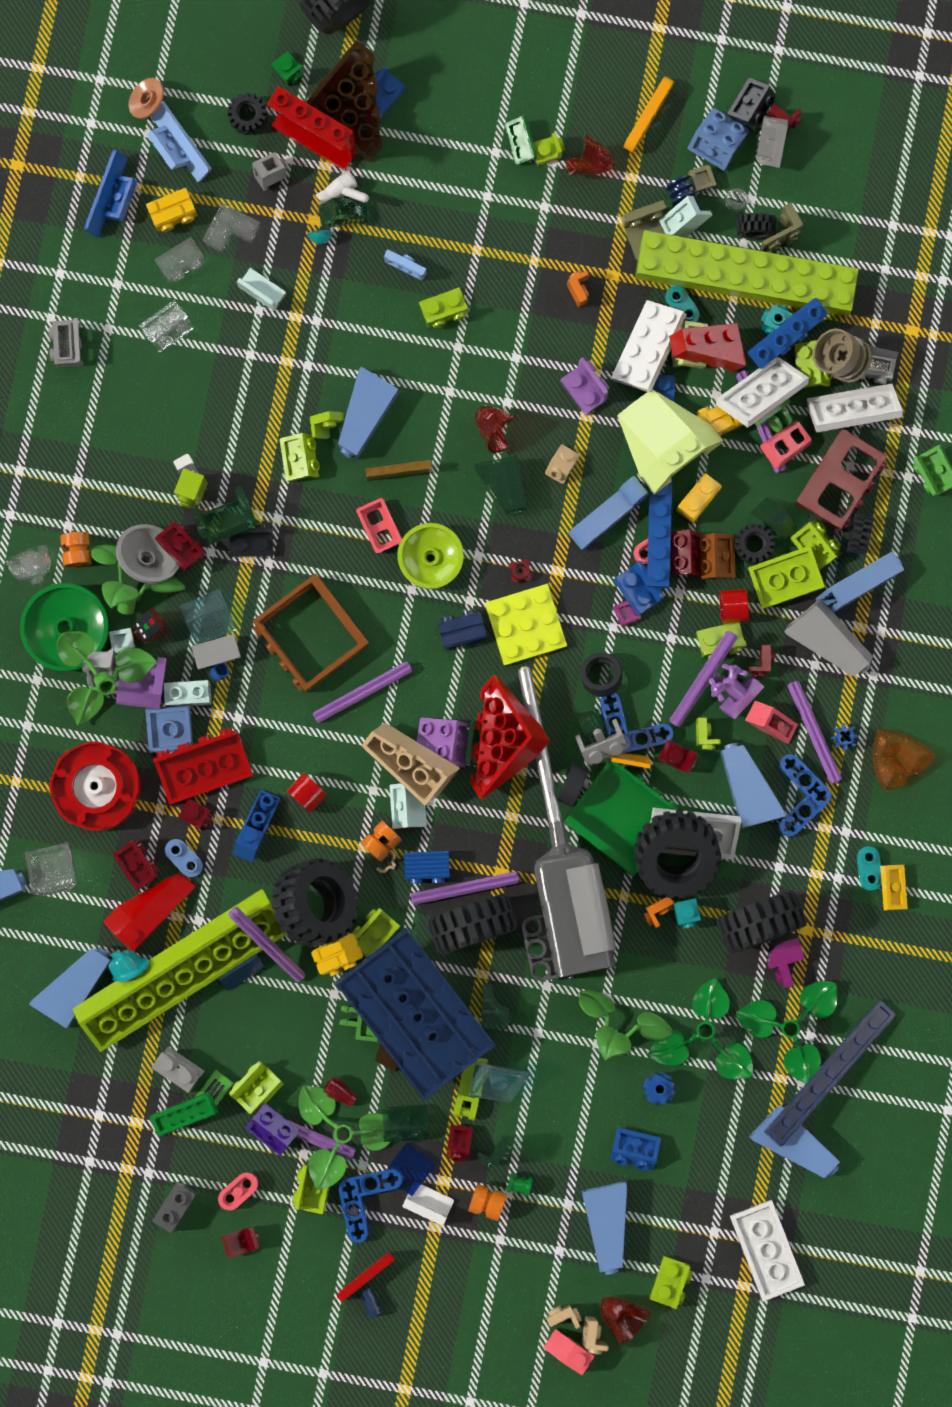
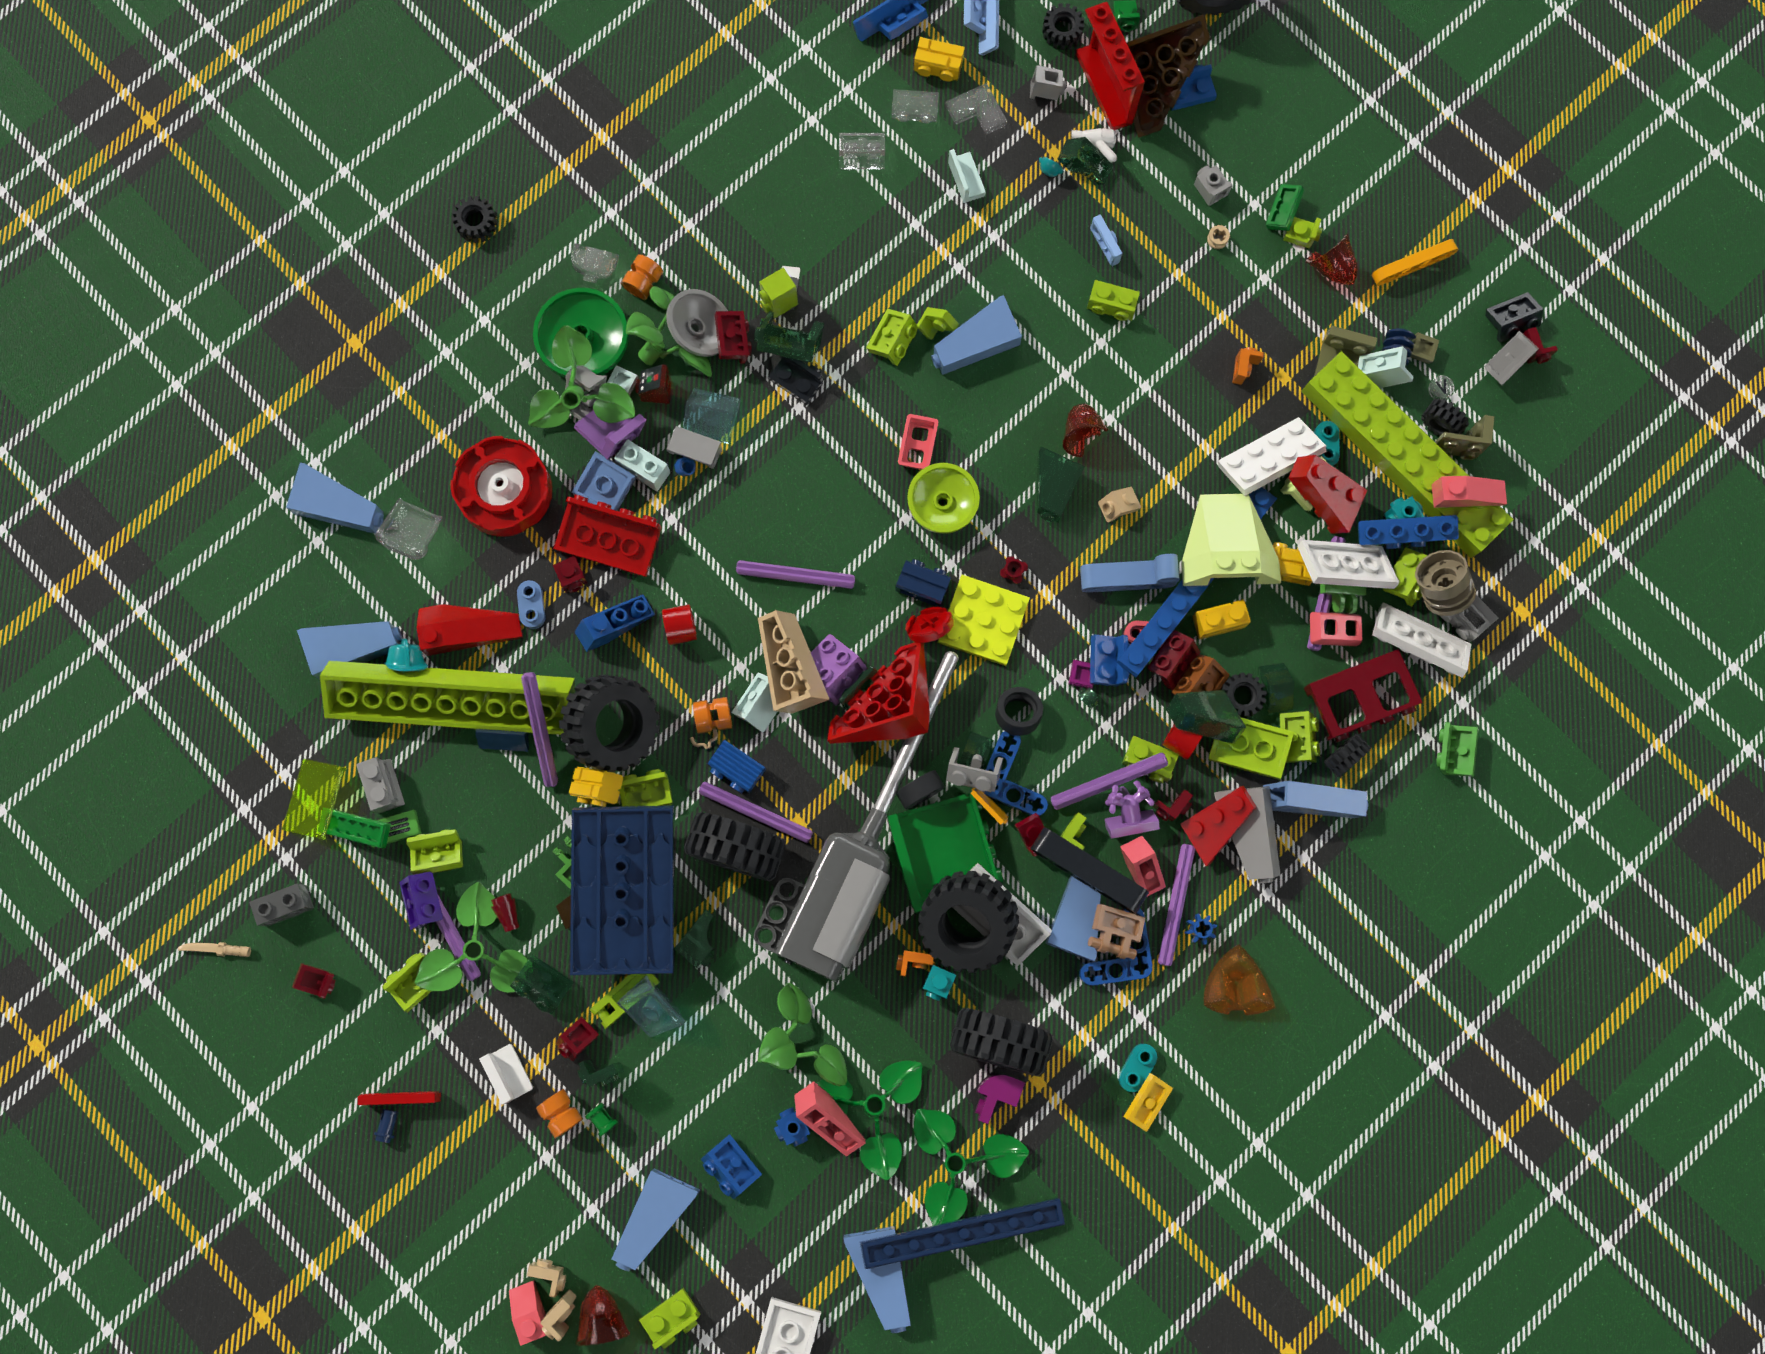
camera: 35 degrees right, 5 degrees down
light grey window [49,318,83,368] -> none
dark red bracket [112,839,159,891] -> none
coral plate [218,1172,258,1210] -> none
dark orange window [252,573,369,693] -> none
blue beam [339,1169,403,1243] -> none
pearl gold tile [365,460,432,481] -> none
clear blue piece [386,1143,435,1197] -> none
medium lavender bracket [560,357,609,416] -> none
medium blue bracket [687,108,749,171] -> none
none -> tan piece [178,942,251,957]
none -> clear neon green piece [282,759,347,840]
none -> coral slope [794,1082,866,1156]
none -> red tile [905,607,954,643]
none -> black beam [1030,827,1149,914]
none -> clear green plate [1077,687,1099,709]
none -> medium nougat plate [1088,904,1145,959]
none -> clear green slope [1166,690,1246,744]
none -> red wing [1181,786,1257,867]
none -> light grey brick [1194,165,1232,206]
none -> tan bush [1207,225,1230,249]
none -> coral slope [1432,476,1507,508]

